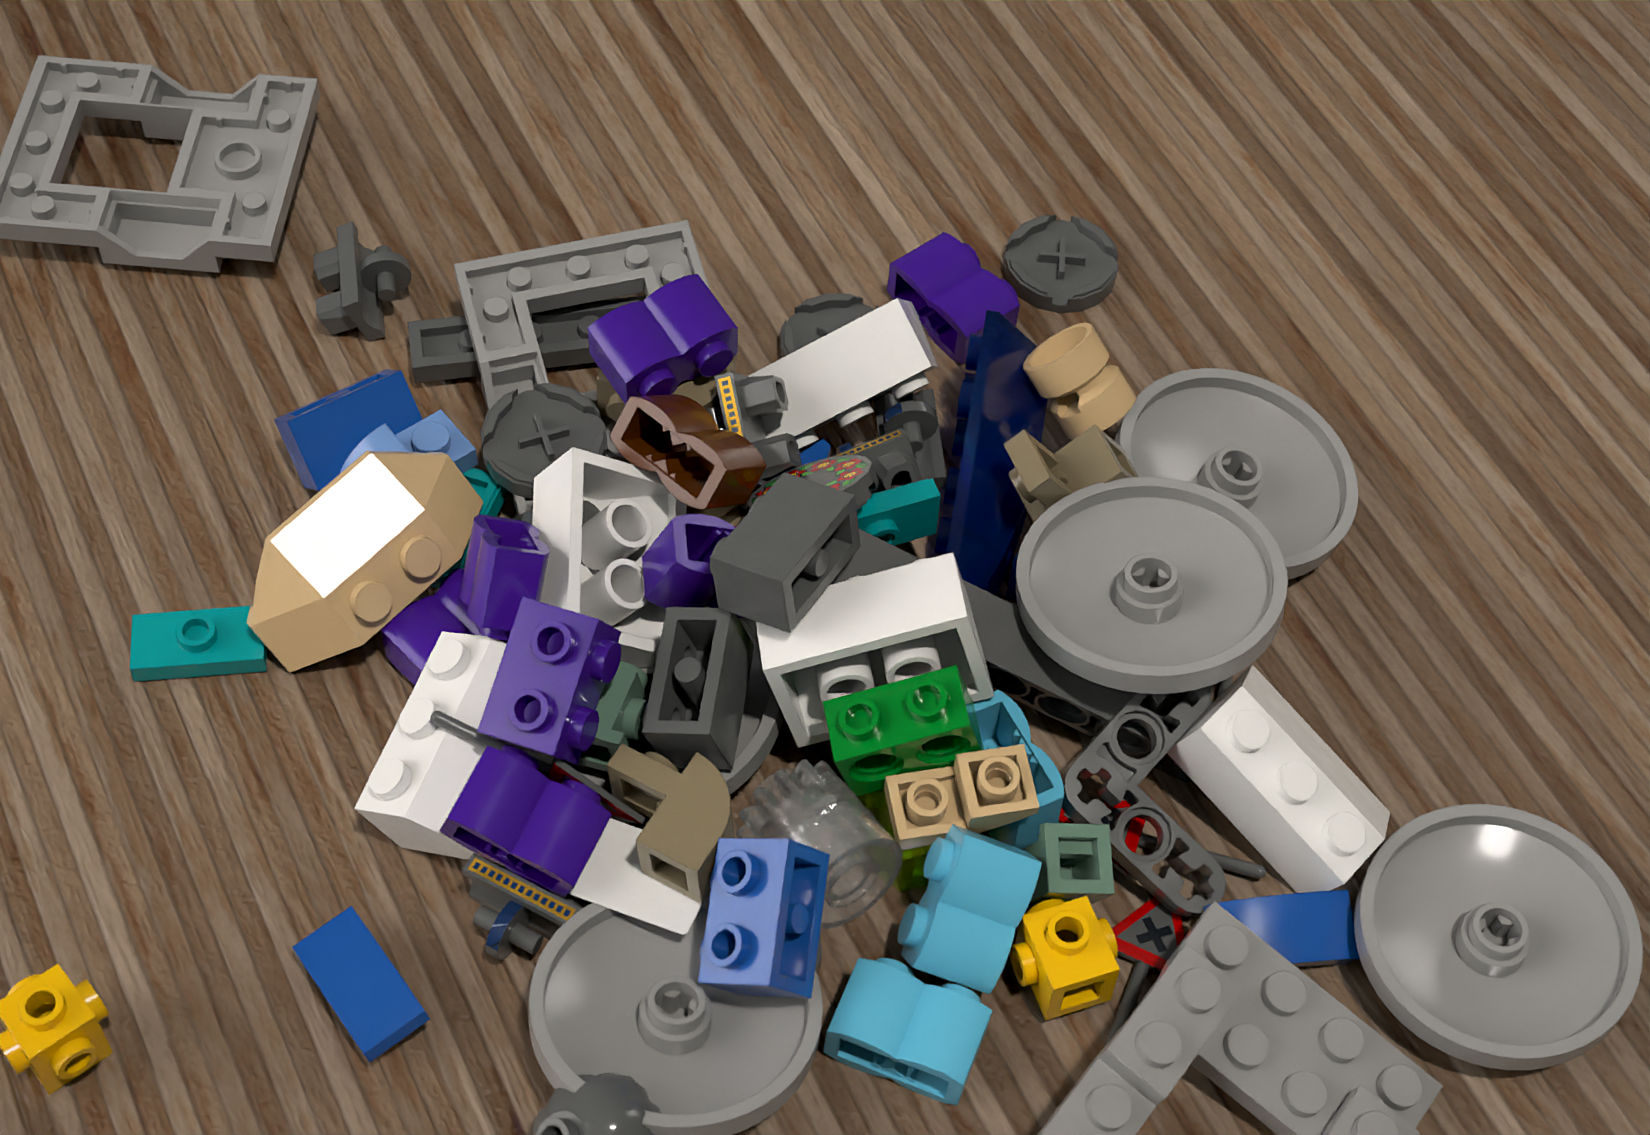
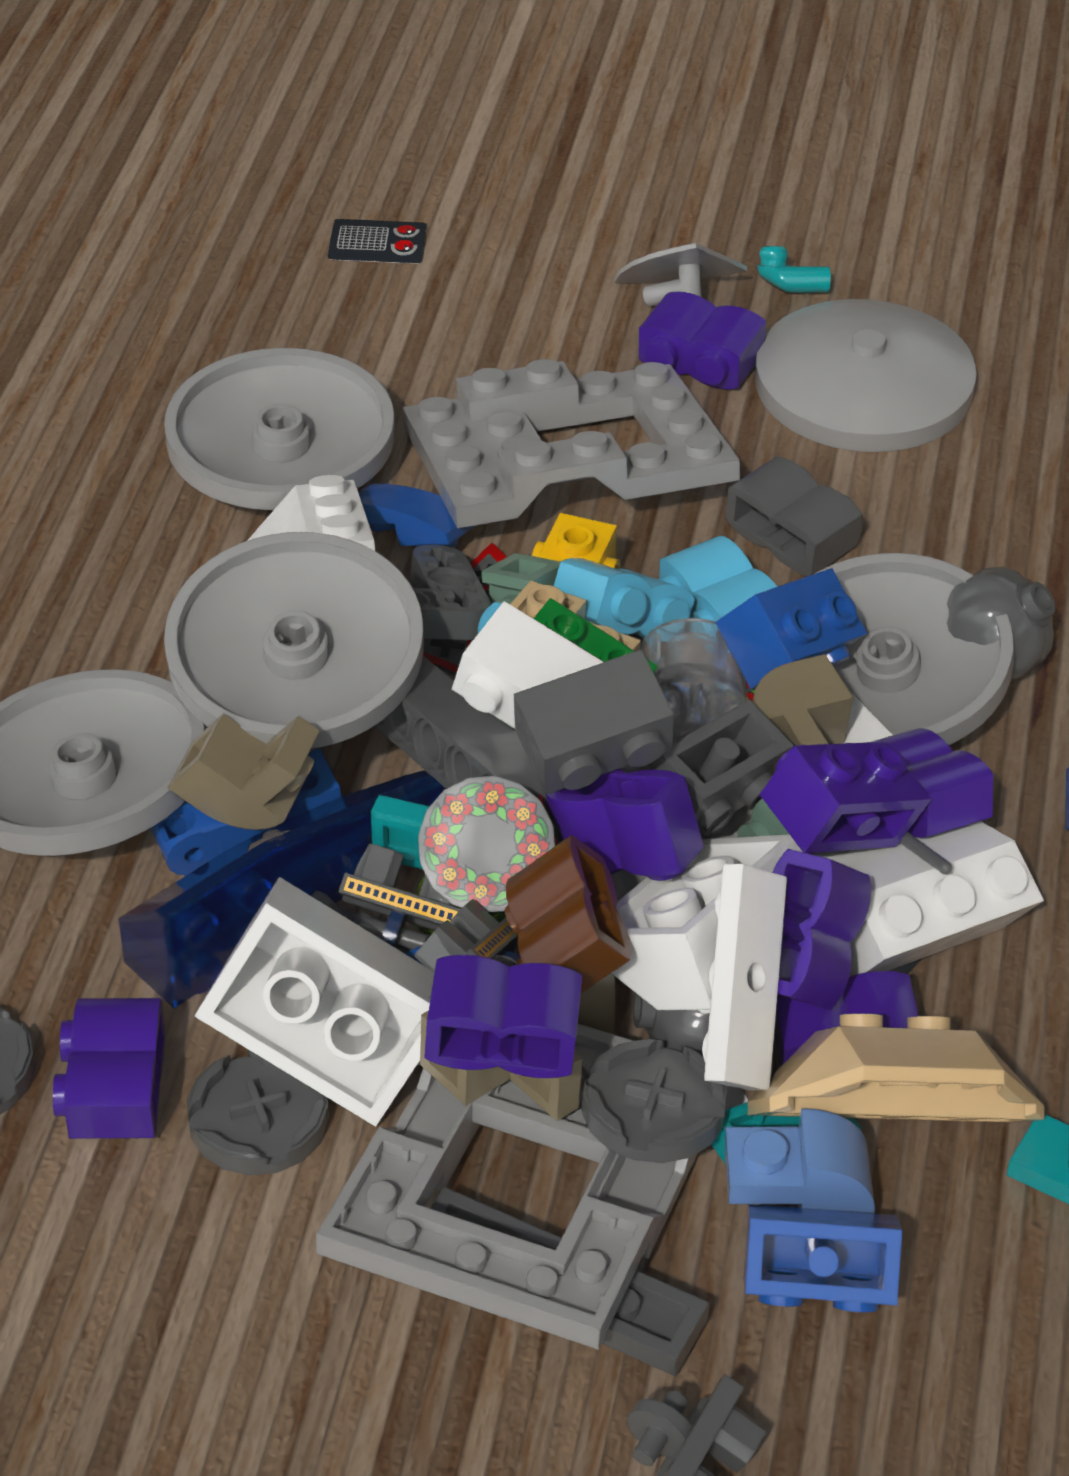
camera: 140 degrees left, 10 degrees down
tan wheel [1023,322,1136,440] -> none
none -> white tile [702,864,787,1091]

